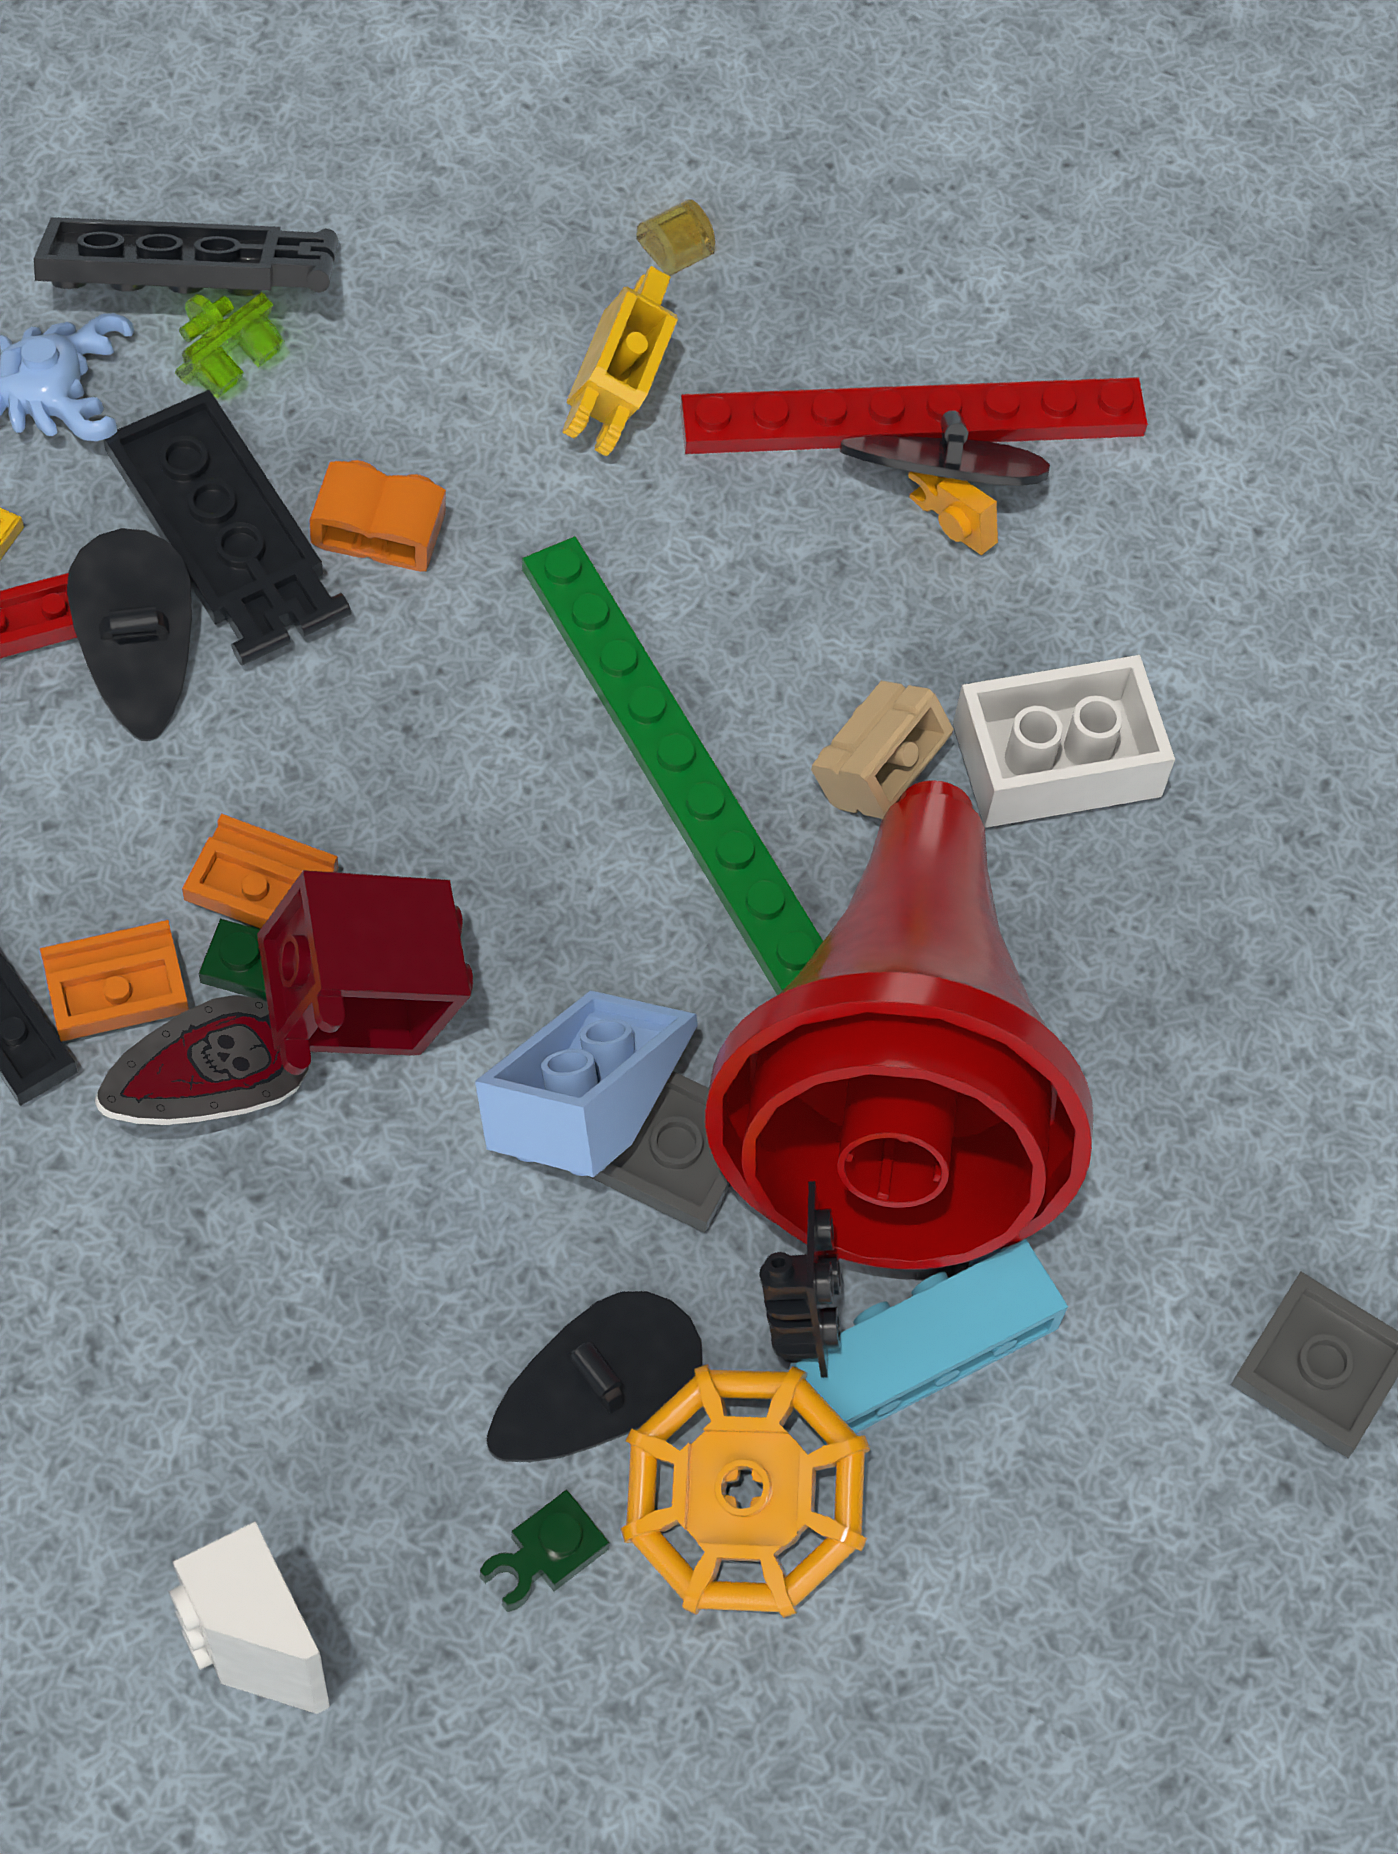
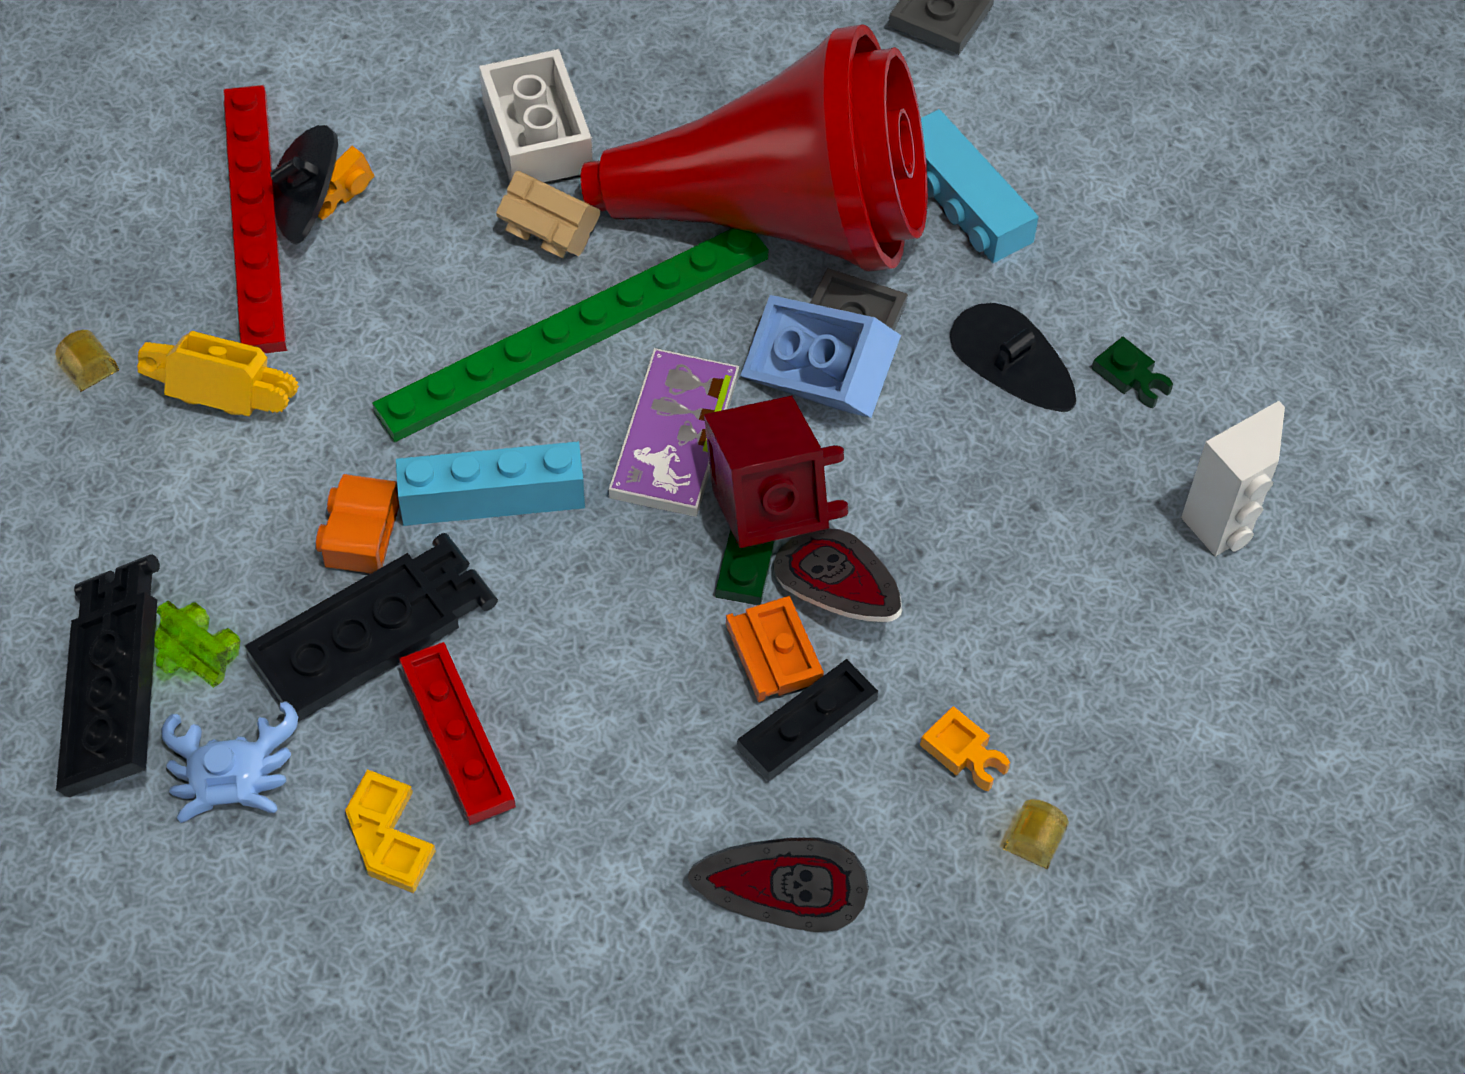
camera: 90 degrees left, 5 degrees down
black shield [67,528,192,741] -> none
orange plate [182,813,339,929] -> none
light orange plate [620,1364,871,1618] -> none
black hinge [759,1181,841,1378] -> none
none -> medium azure brick [396,441,585,526]
none -> medium lavender tile [609,348,739,517]

